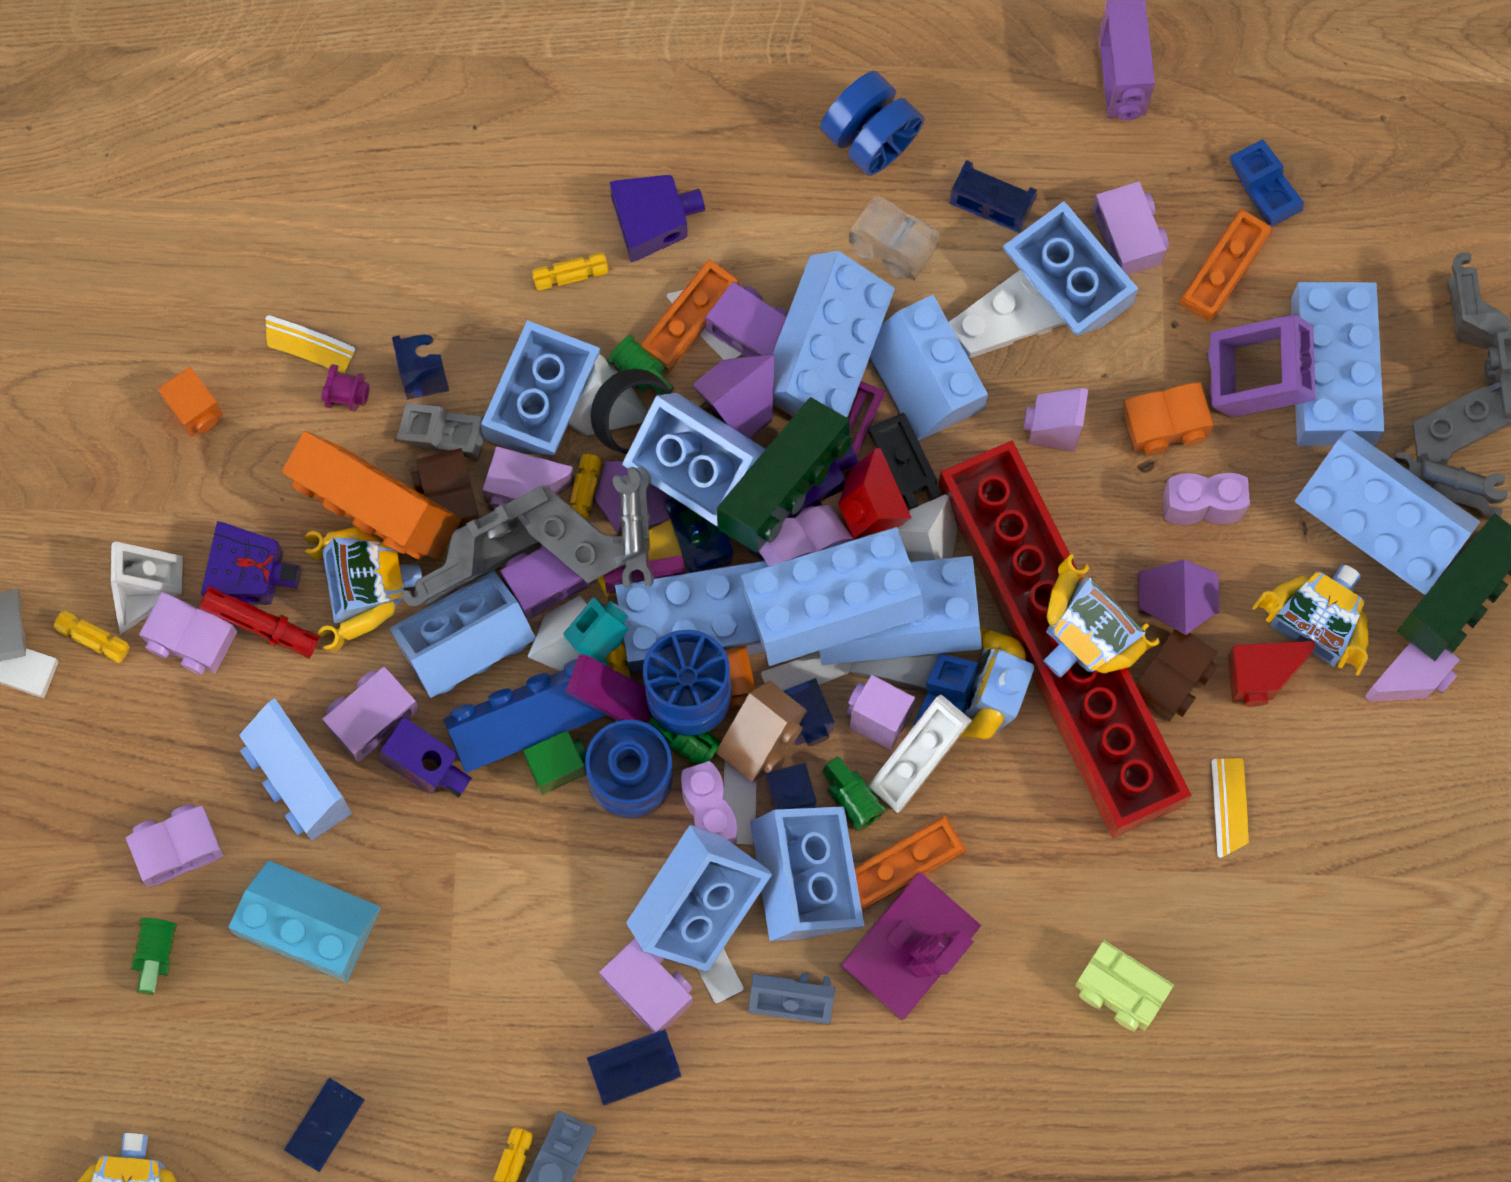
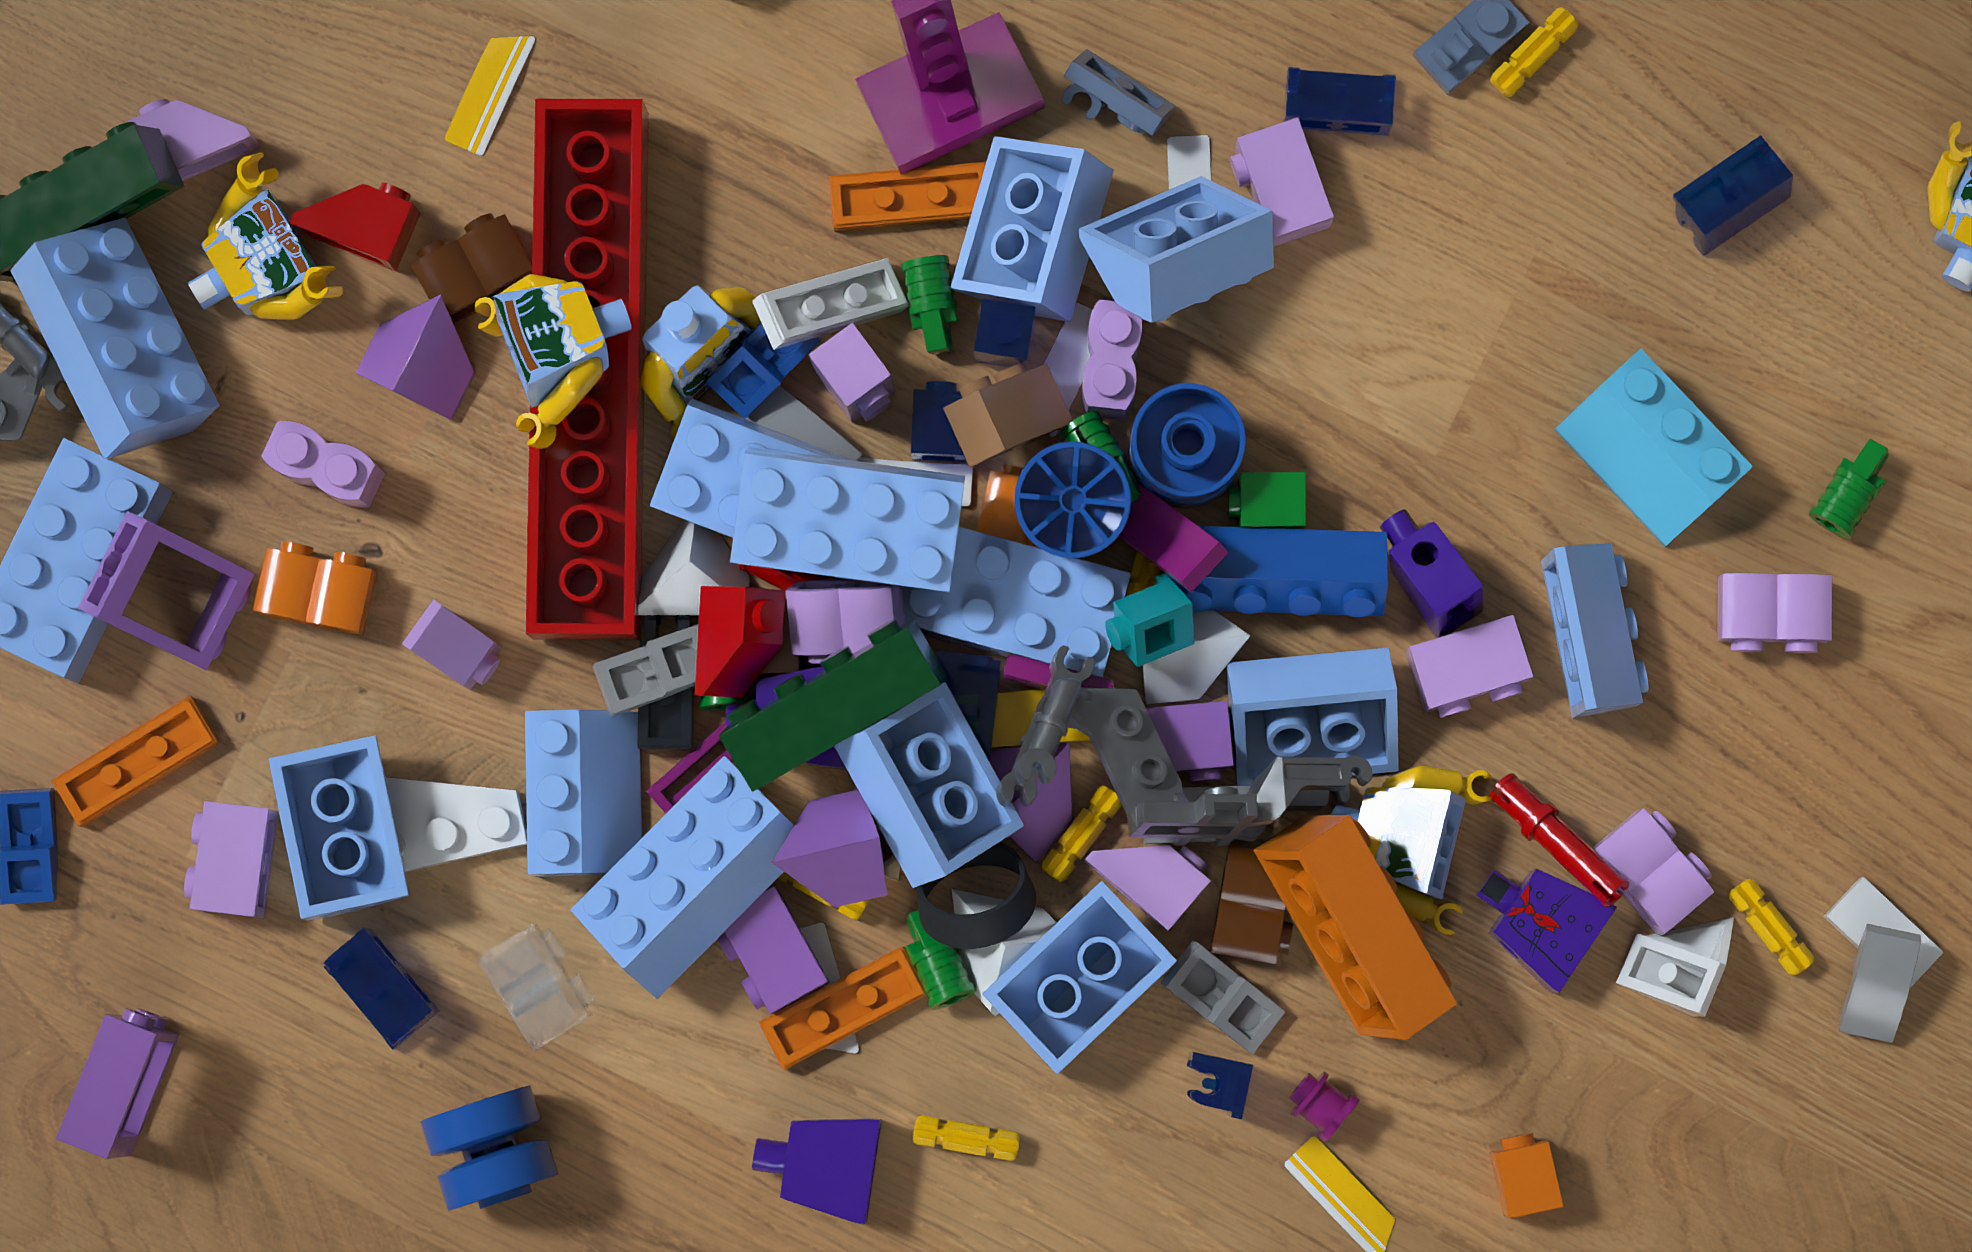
camera: 145 degrees left, 10 degrees up
none -> light grey slope [593,625,698,717]

